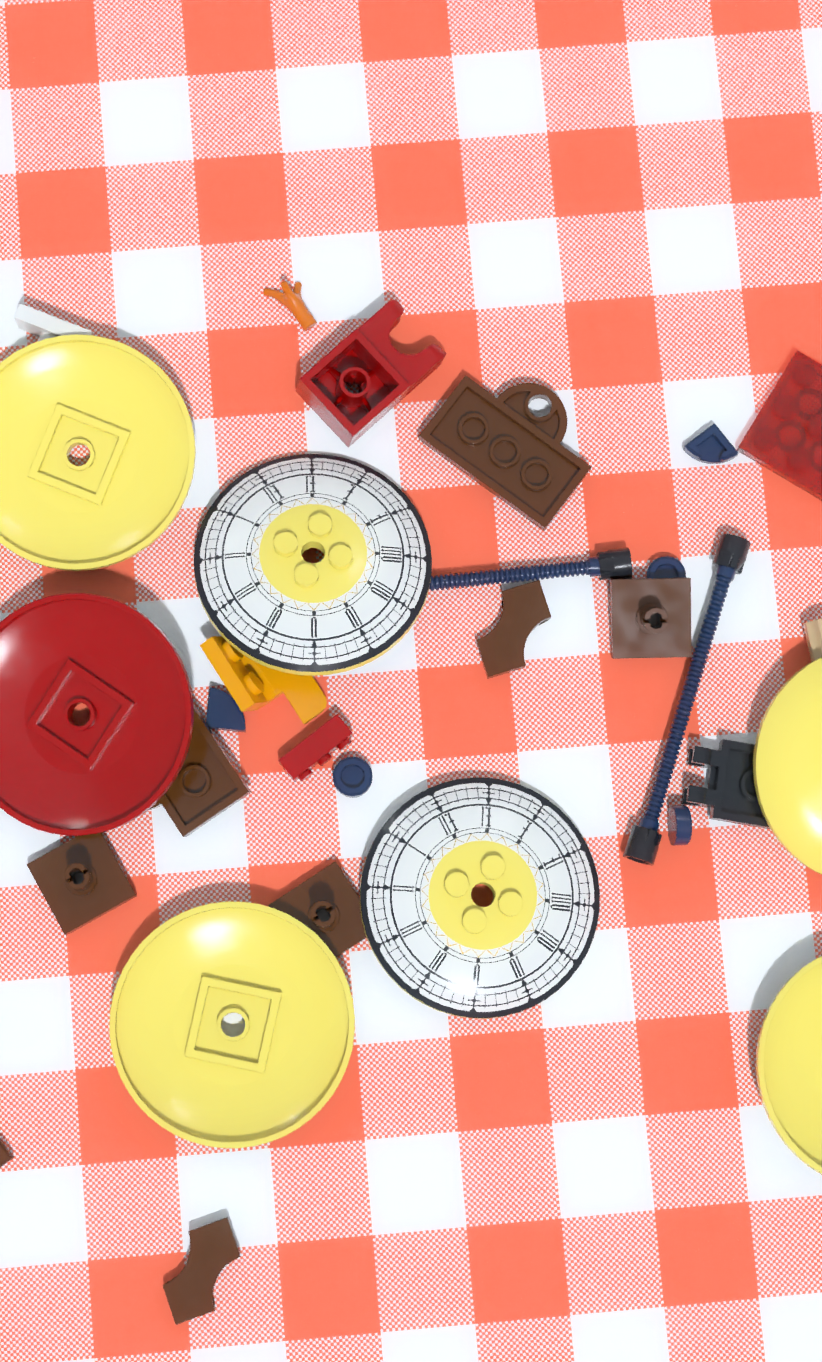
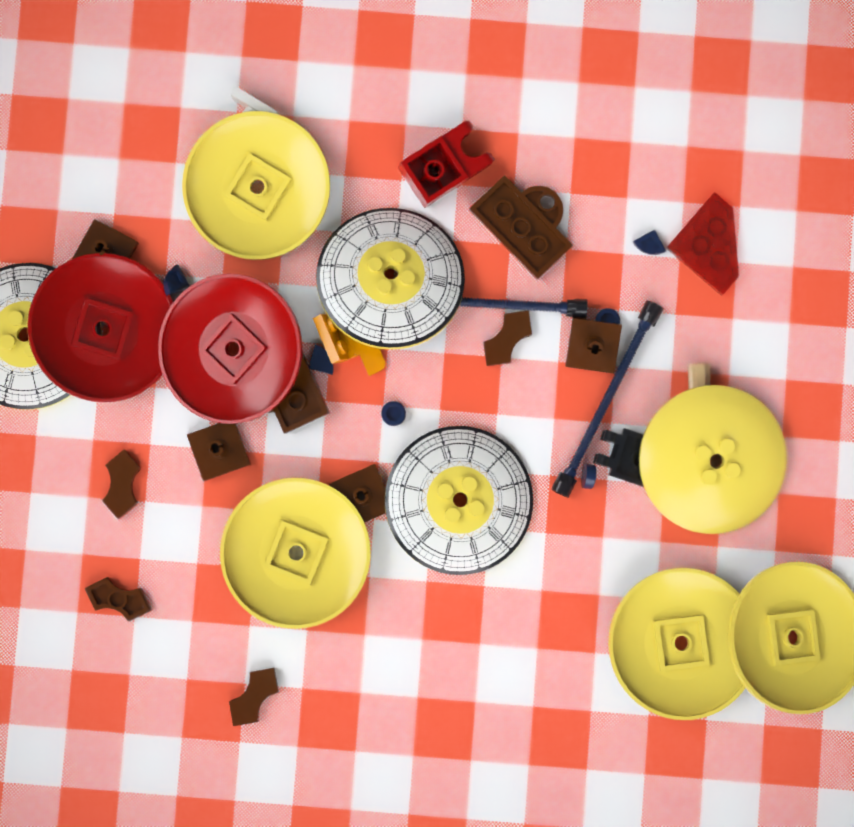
camera: 15 degrees right, 5 degrees up
orange bar [263,281,317,331] -> none
red piece [278,714,353,782] -> none

